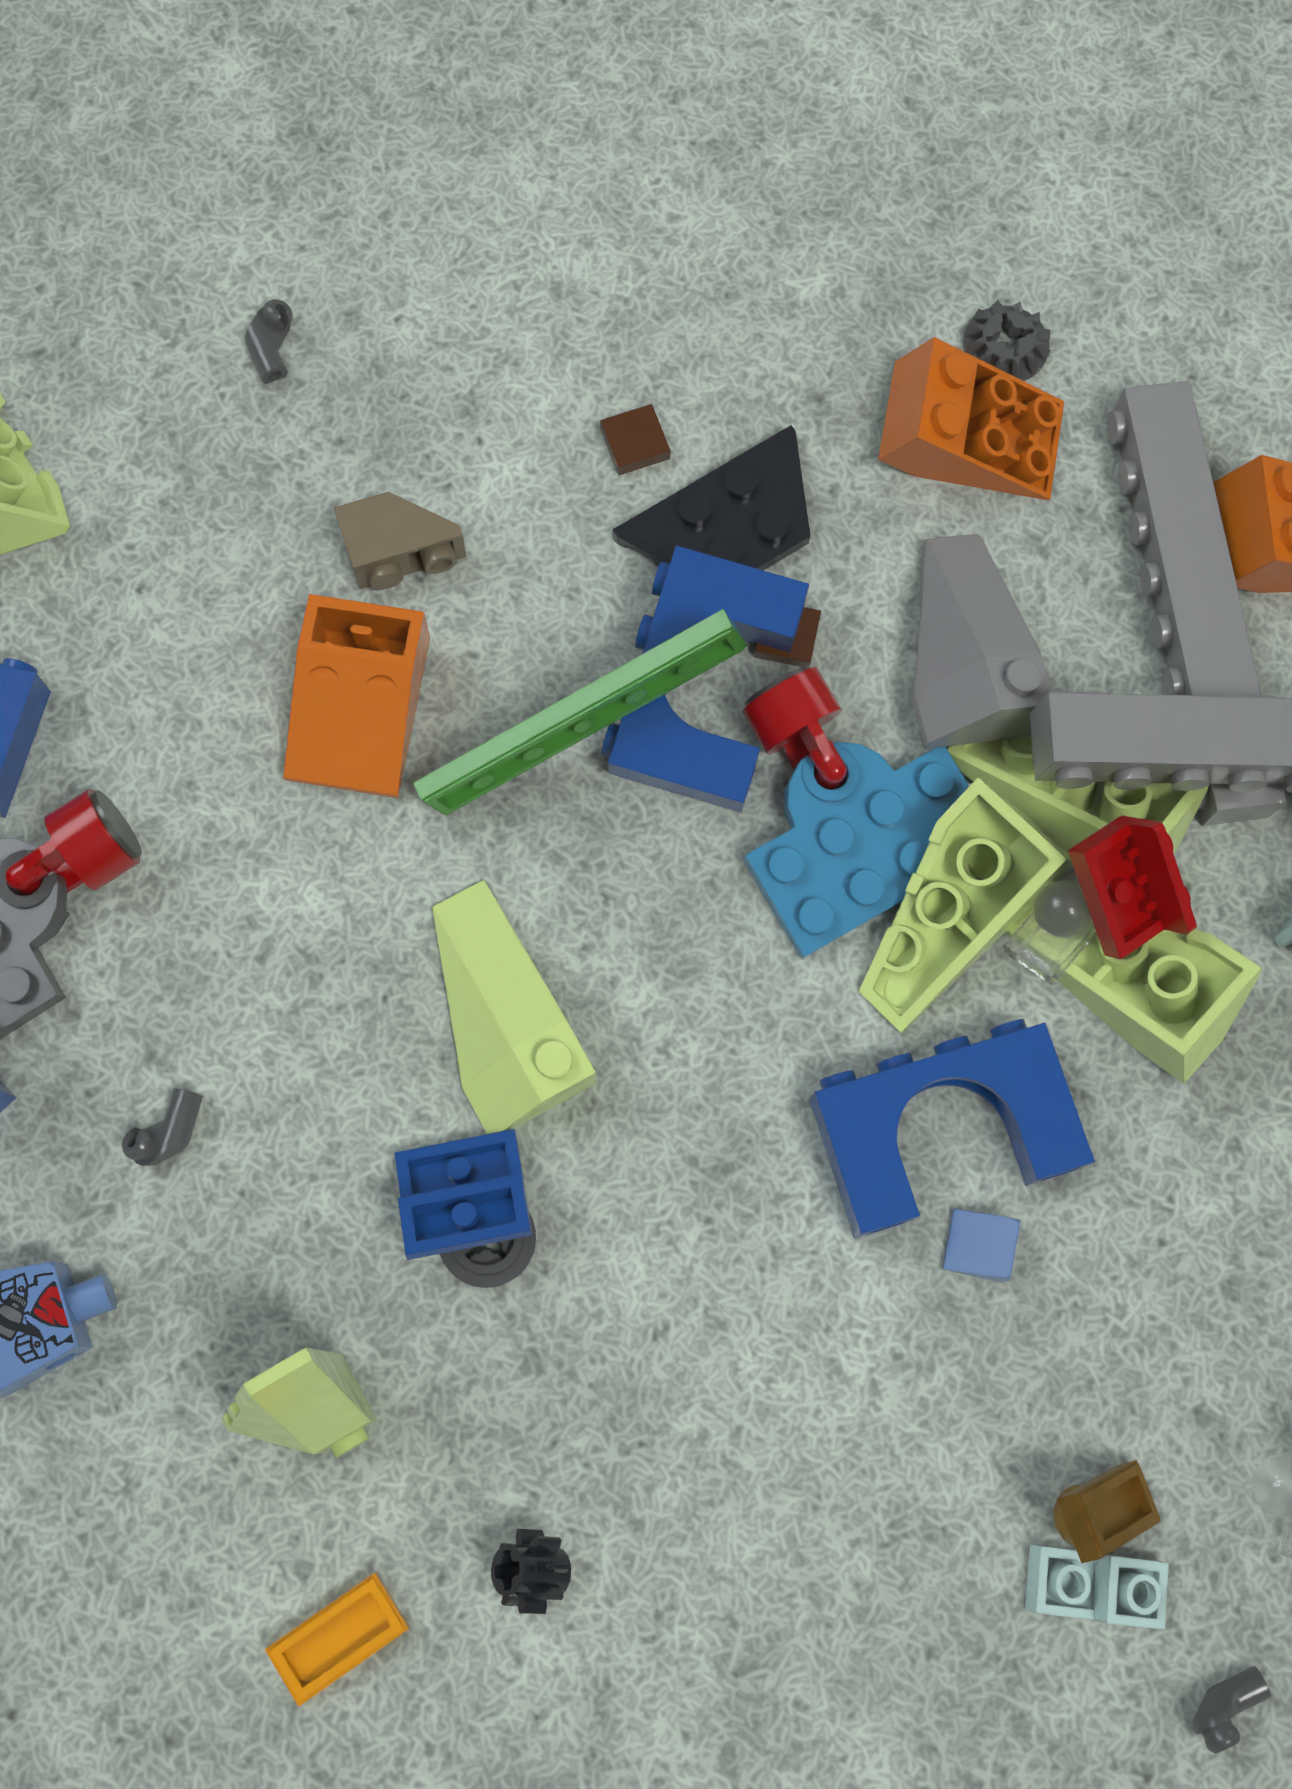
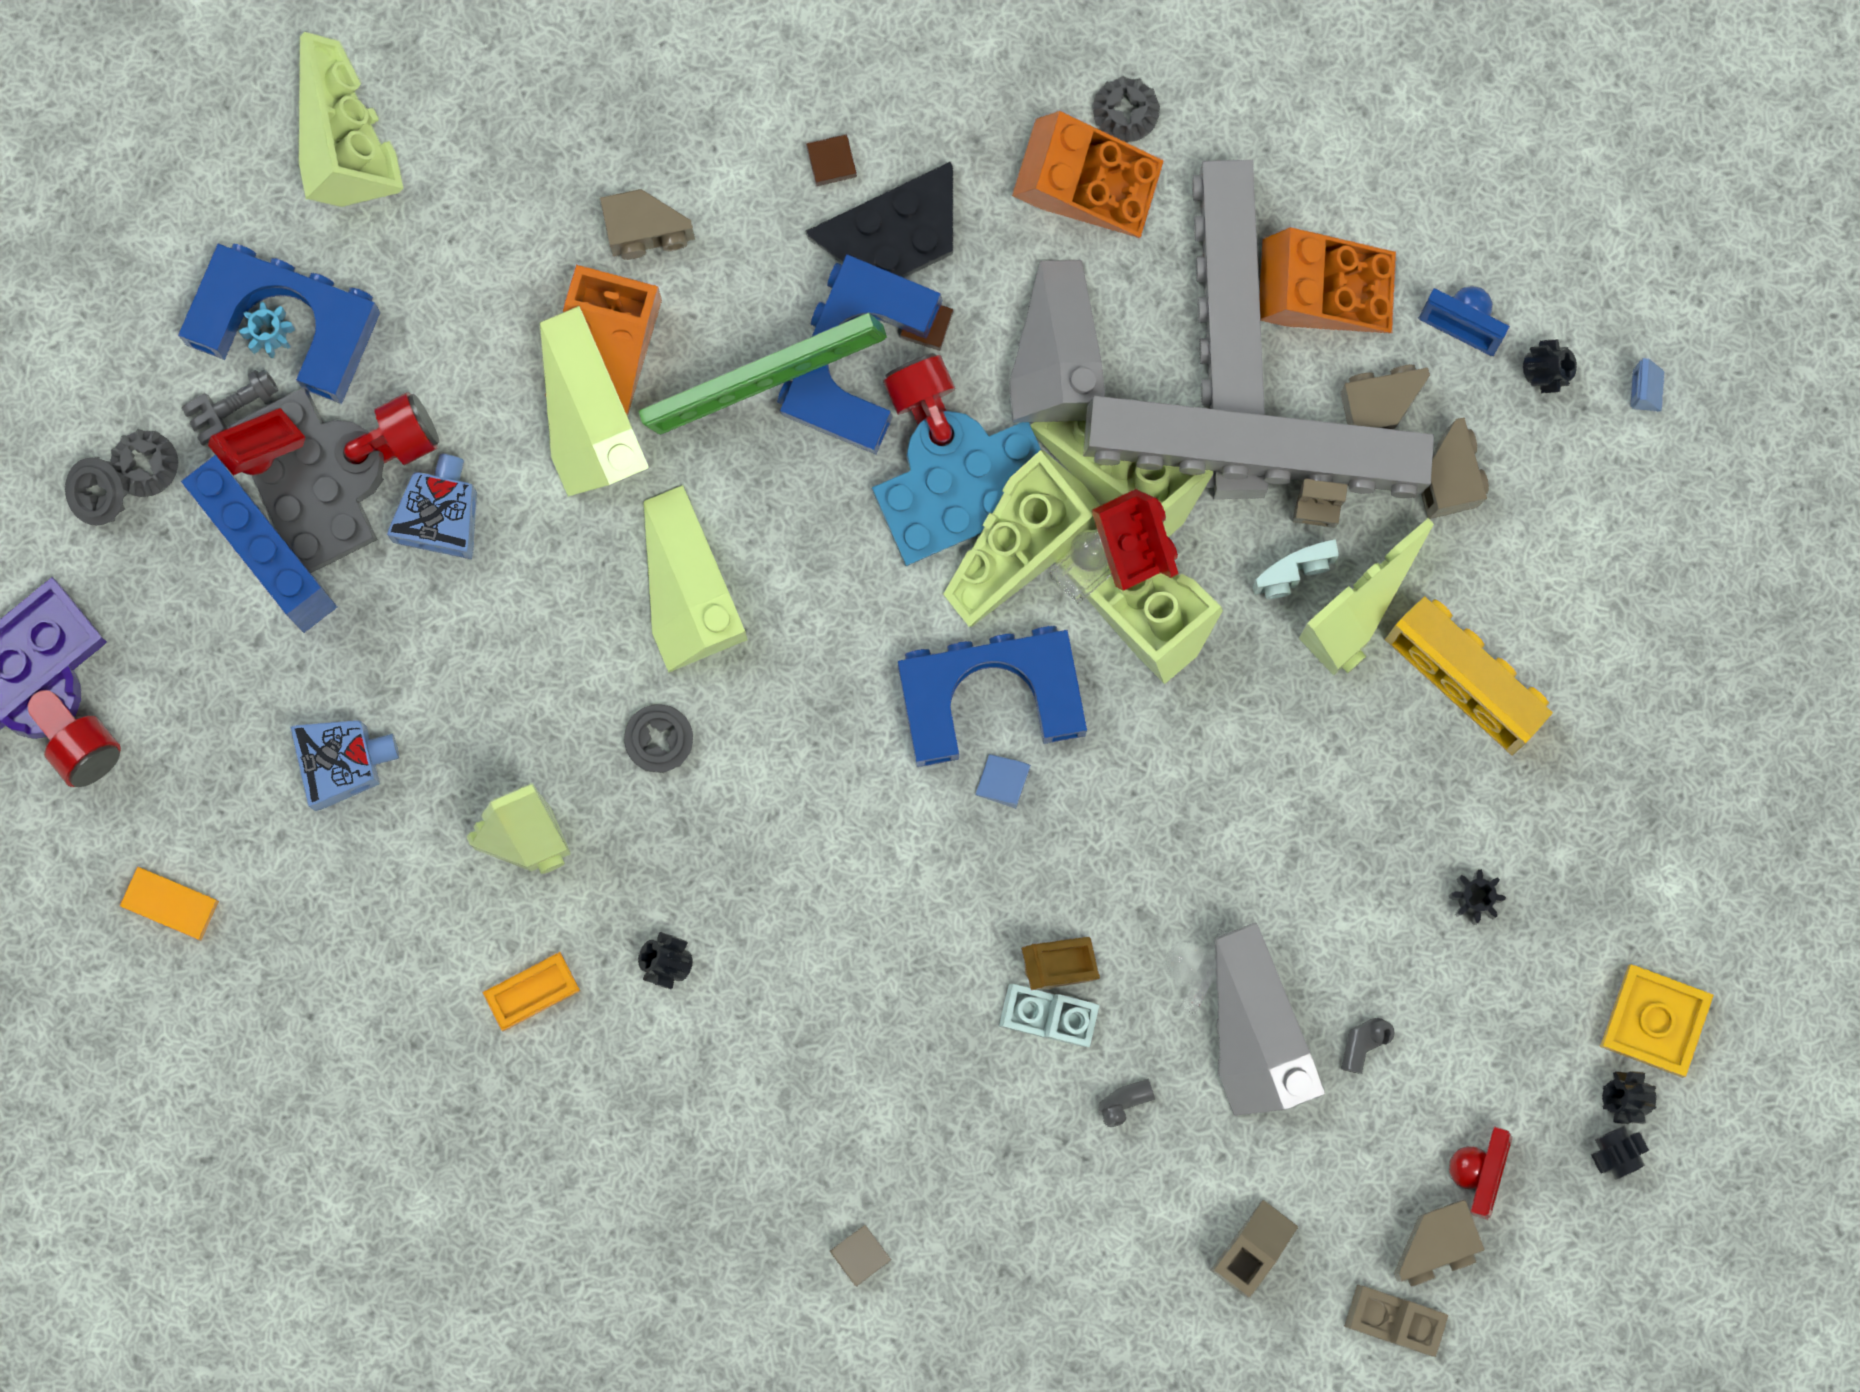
camera: 10 degrees right, 5 degrees up
dark grey arm [122,1088,203,1166] -> none
dark grey arm [245,299,293,384] -> none
blue slope [395,1129,532,1260] -> none
none -> medium blue torso [387,454,477,560]
none -> yellowish green wedge [540,306,649,496]

